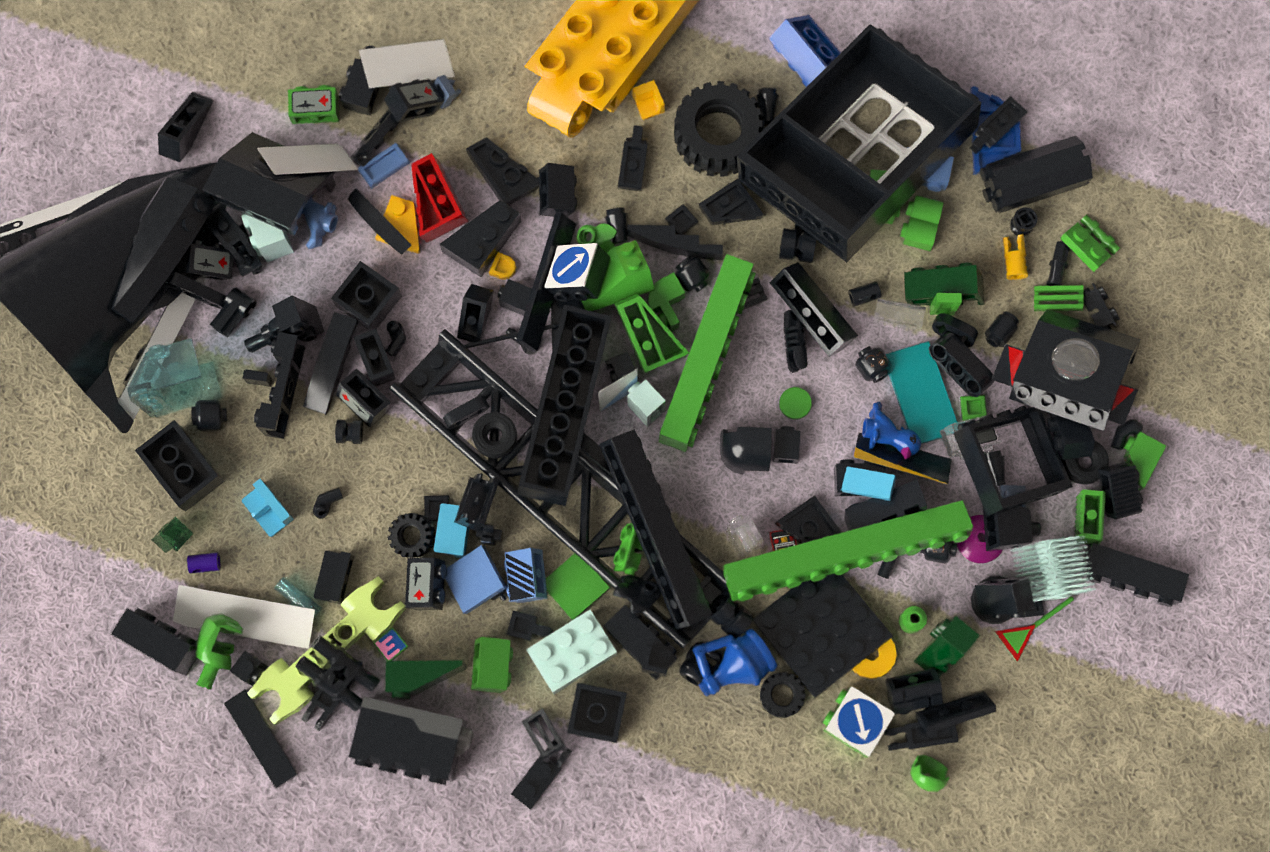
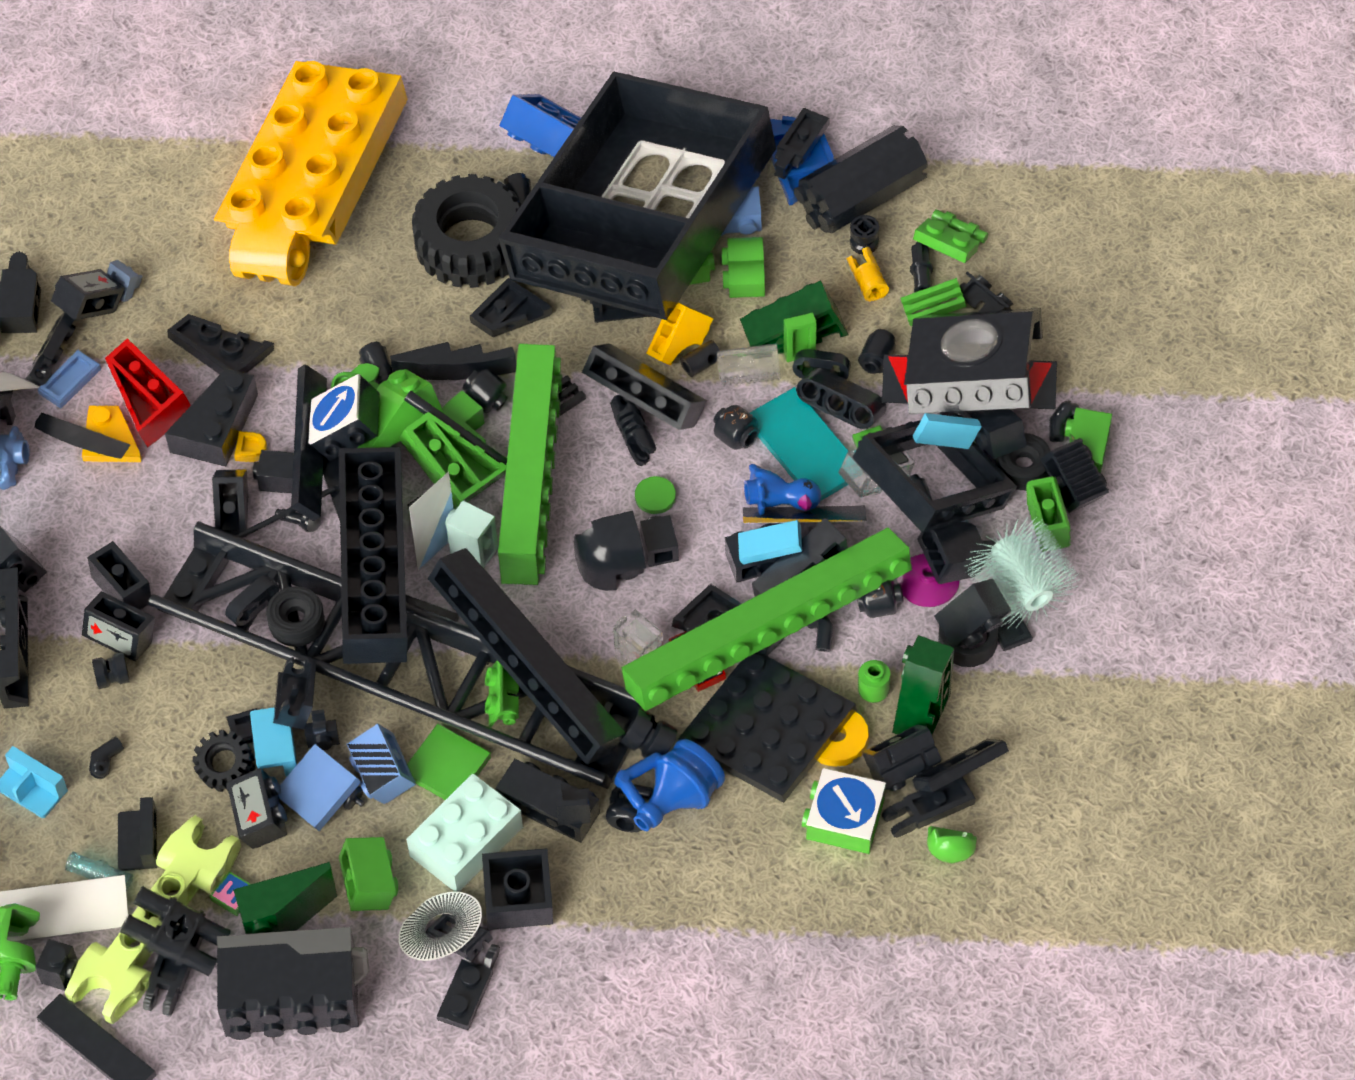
camera: 15 degrees left, 20 degrees down
black slope [303,312,358,415] -> none
black brick [331,261,402,331] -> none
white sticker [359,39,455,88] -> none
black arm [385,320,406,358] -> none
black plate [506,611,553,642] -> none
black brick [539,163,577,217] -> none
black plate [613,575,661,613] -> none
black hinge [618,125,648,192] -> none
yellow panel [632,80,665,120] -> none
black tile [665,204,698,235] -> none
black tyre [760,672,806,718] -> none
black wheel [779,228,816,263] -> none
piece [995,597,1074,662] -> none
black brick [1080,543,1189,607] -> none
none -> sticker [398,892,482,961]
none -> black bar [404,390,507,465]
none -> yellow arch [646,302,713,366]
none -> medium azure tile [913,413,982,449]

